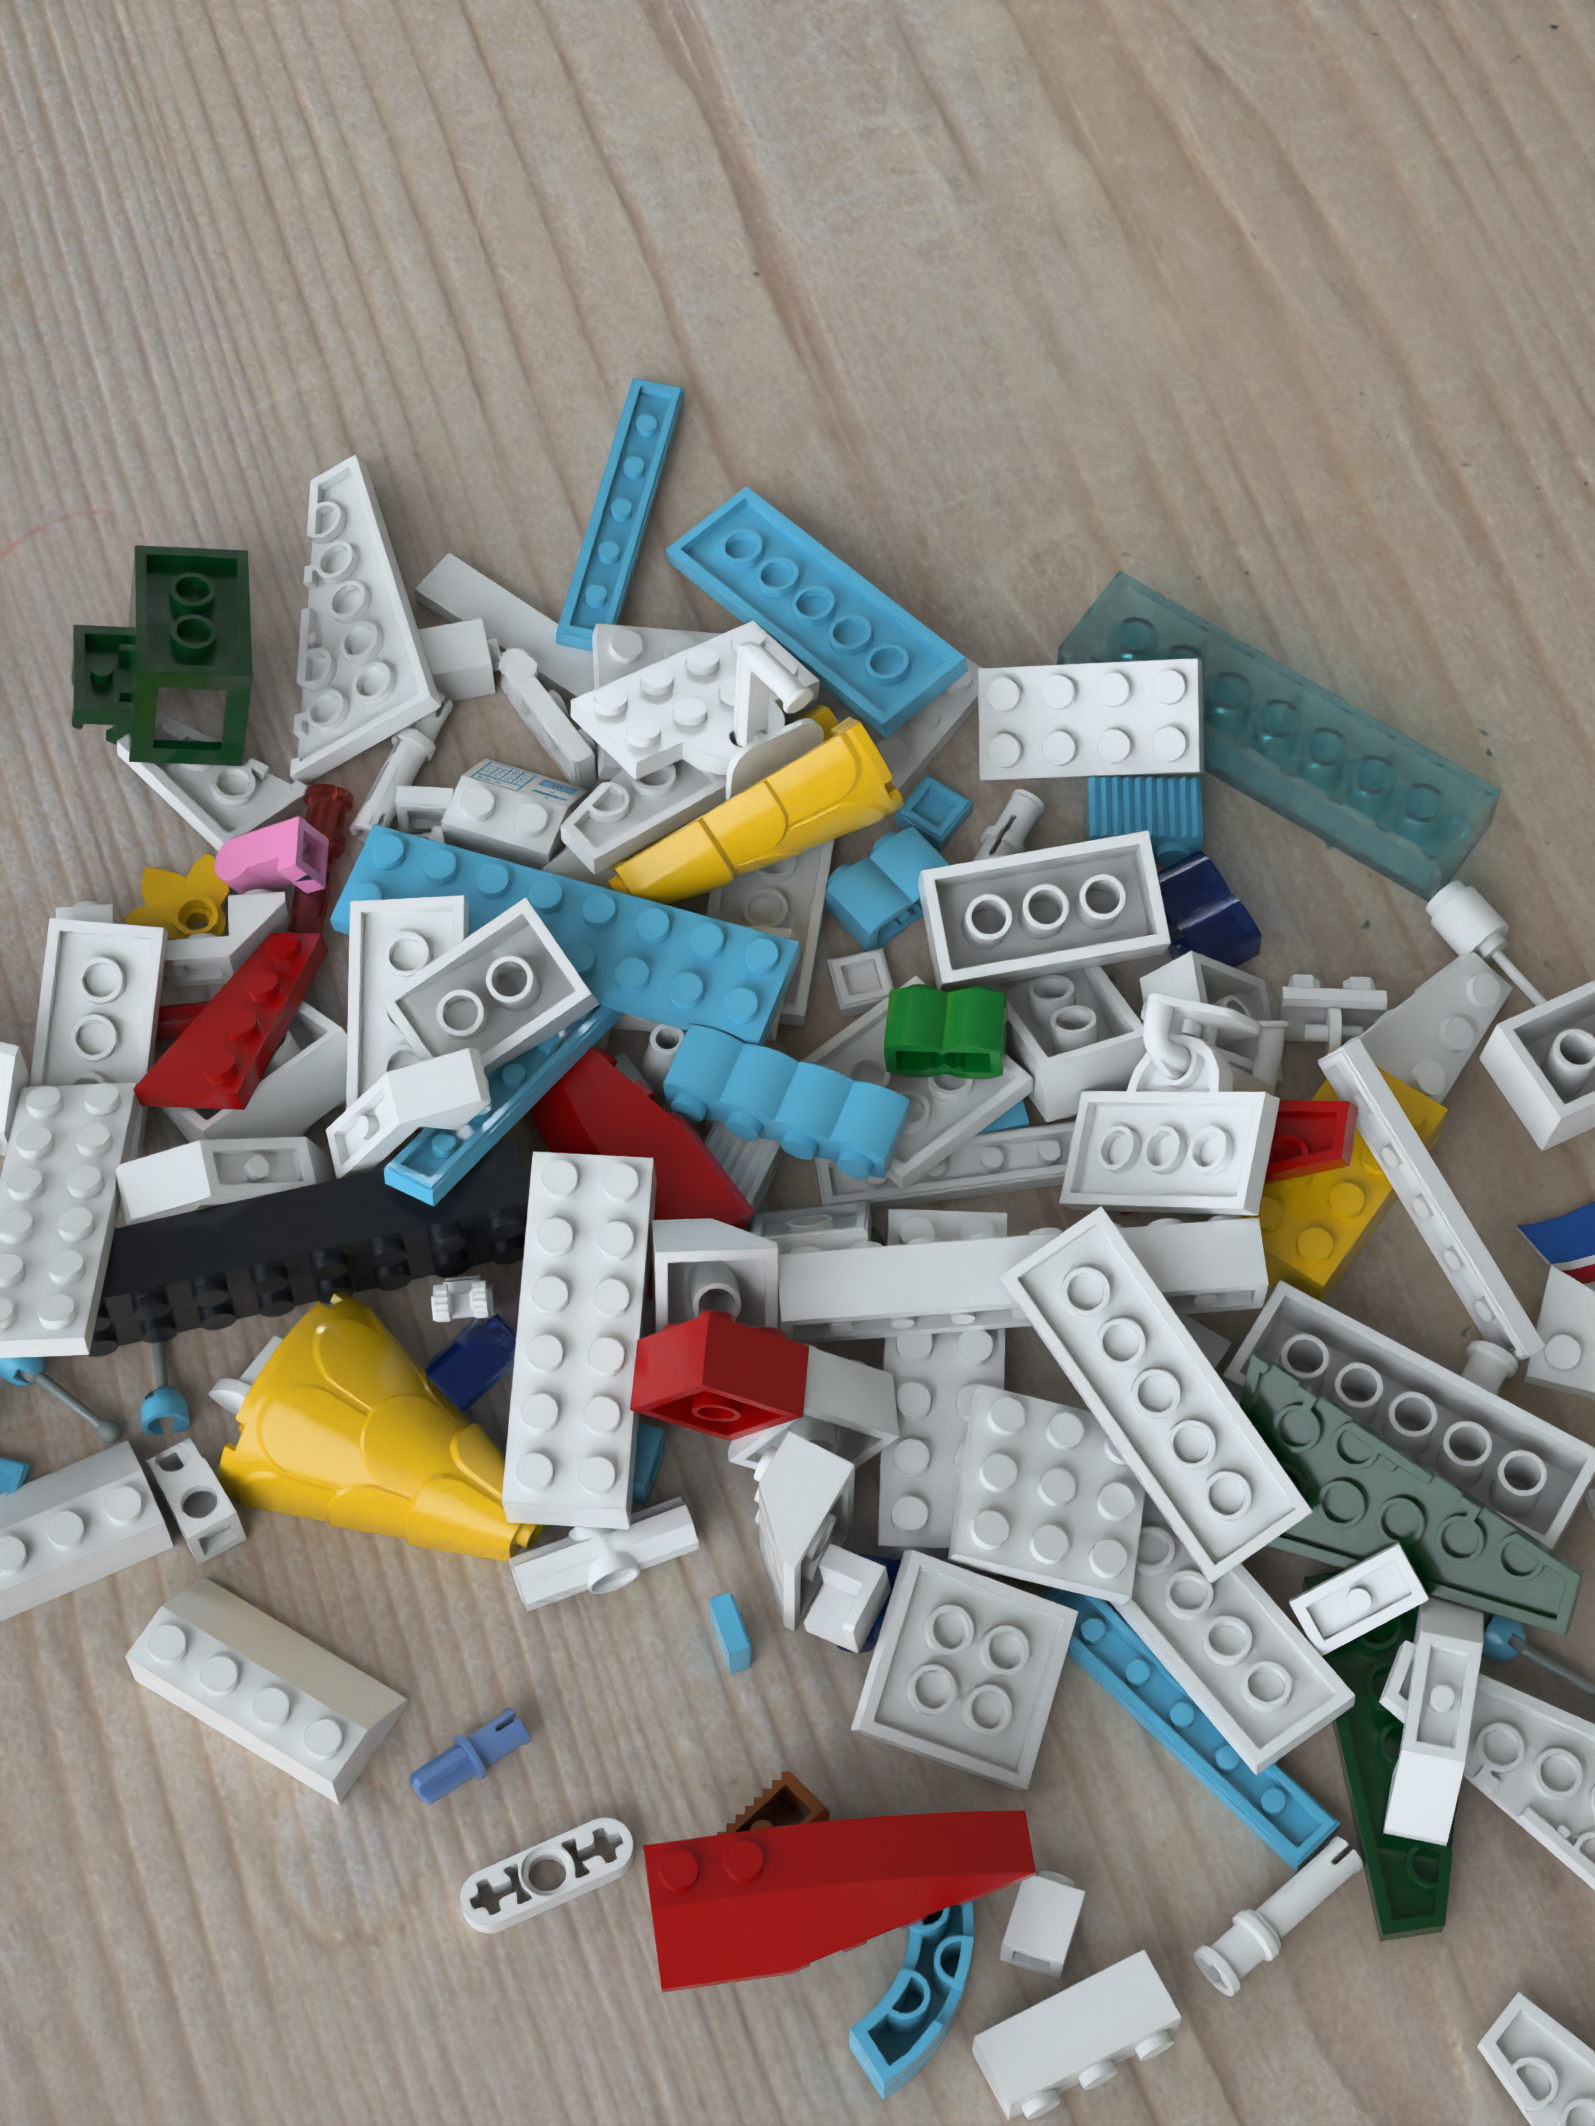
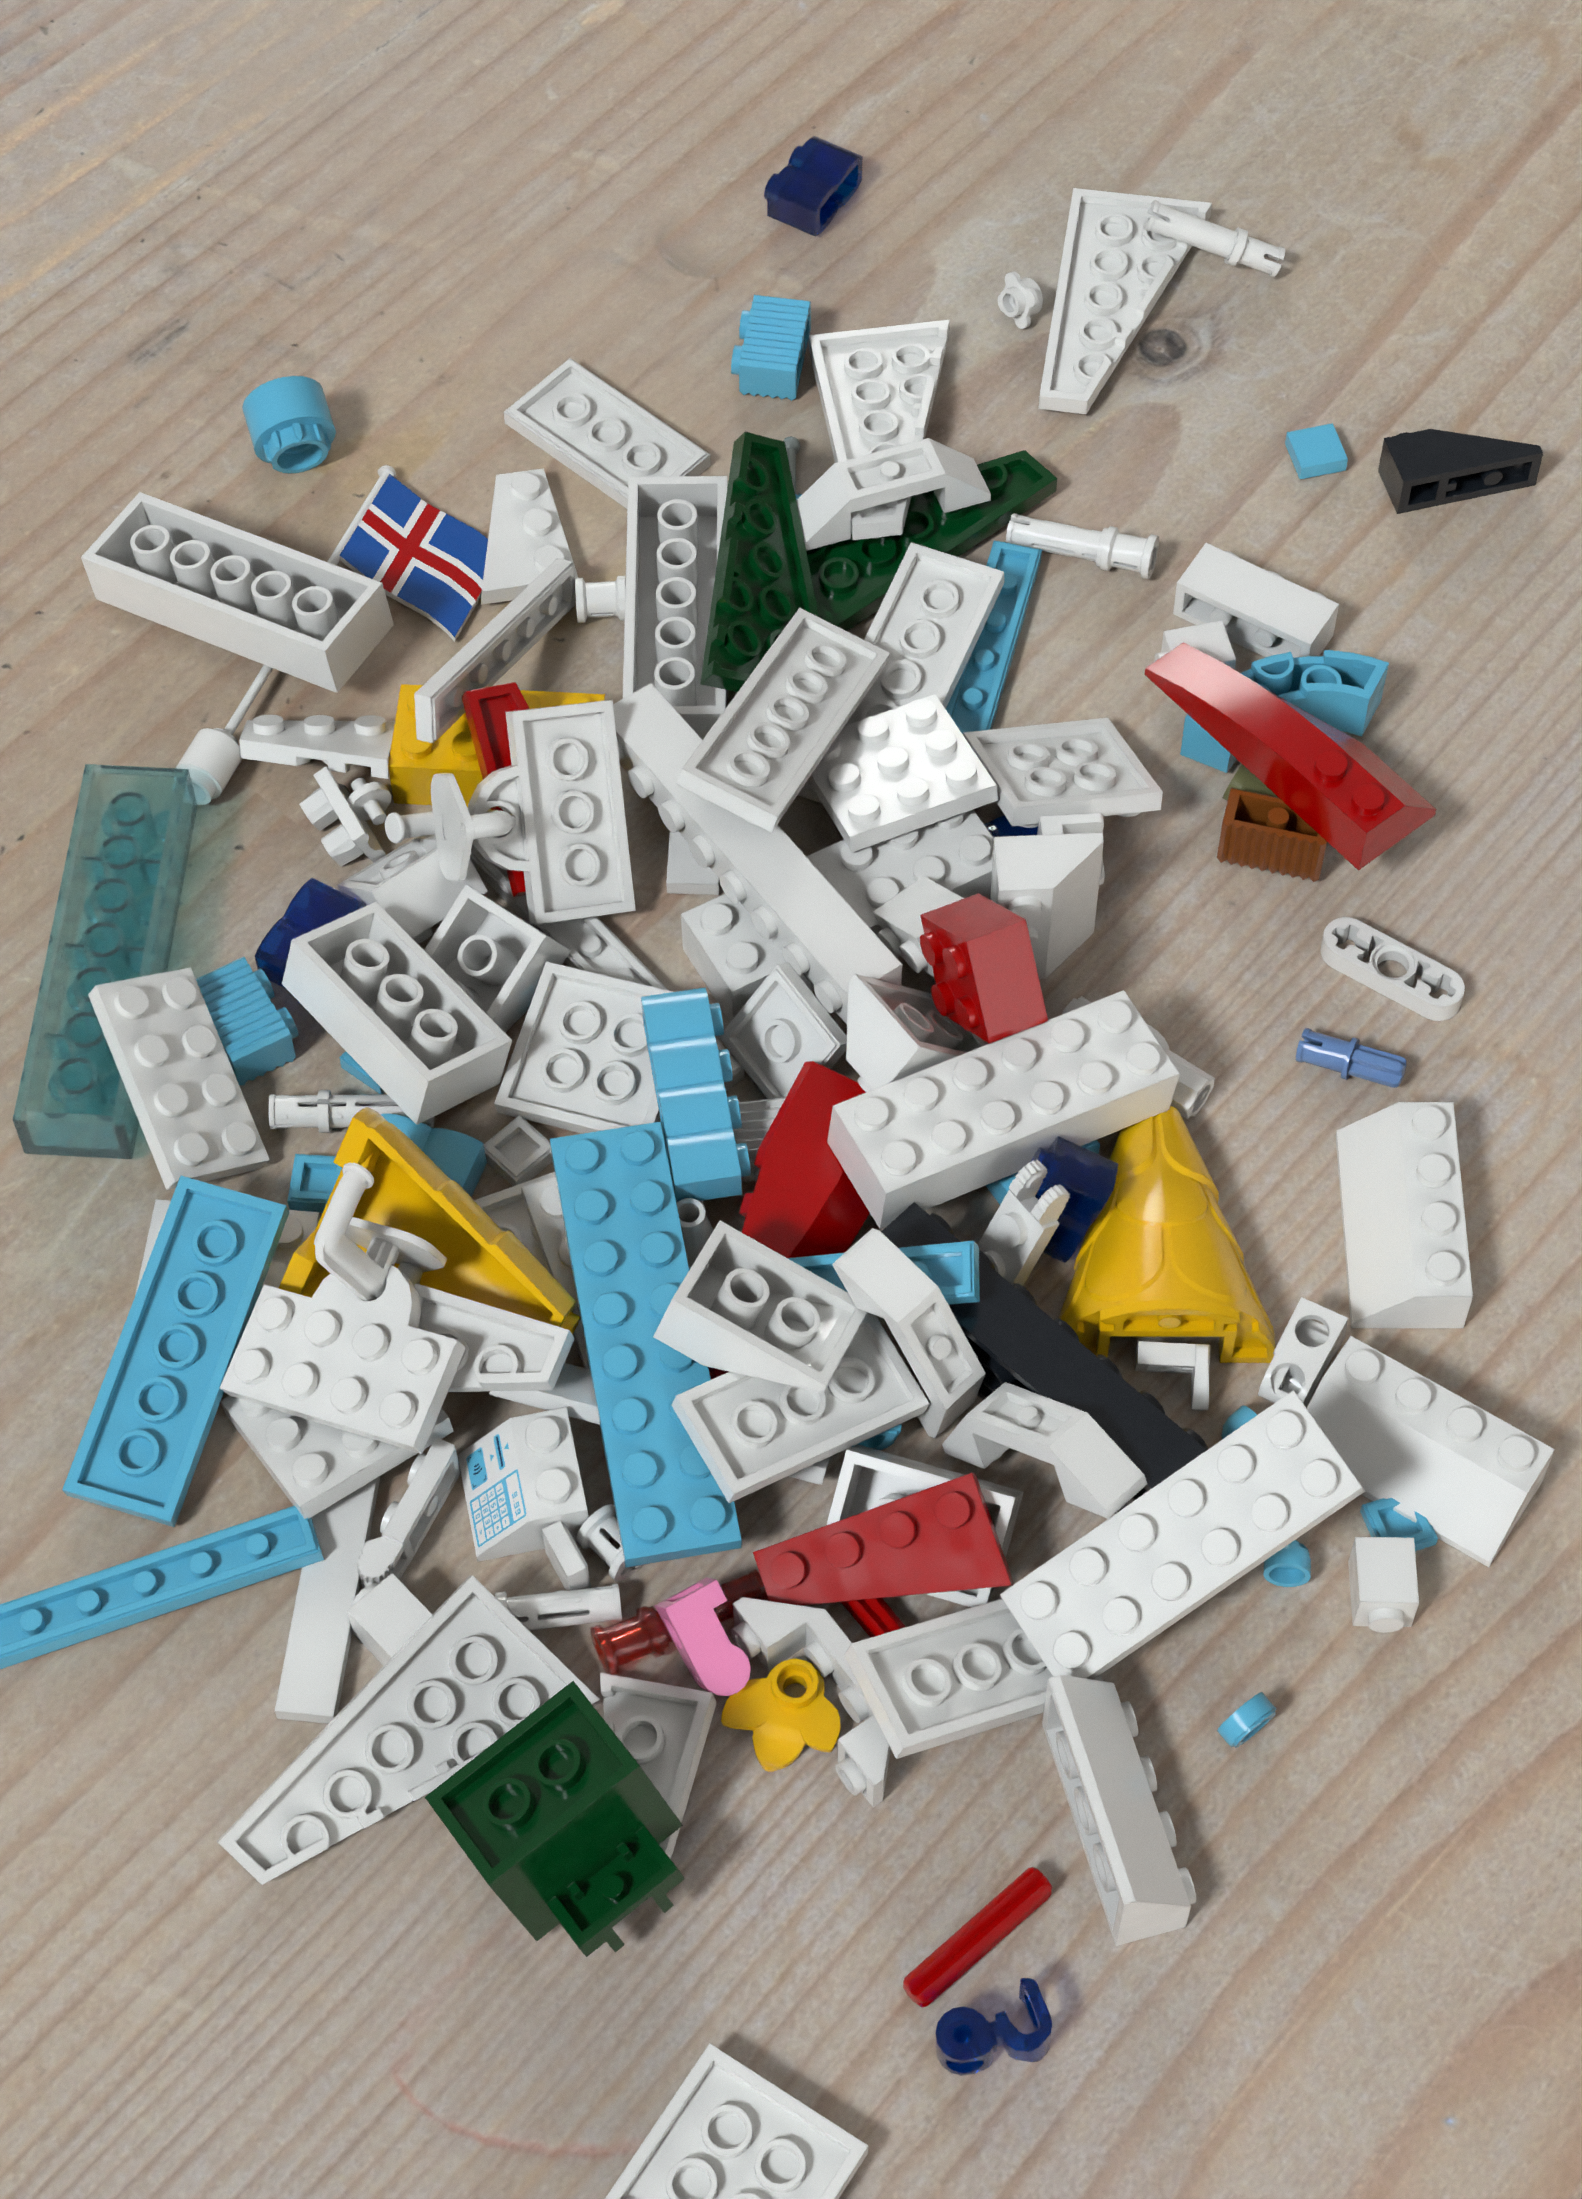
camera: 120 degrees left, 5 degrees down
medium azure tile [709,1592,752,1674] -> none
green brick [883,984,1008,1079] -> none
white plate [1289,1542,1429,1656] -> none

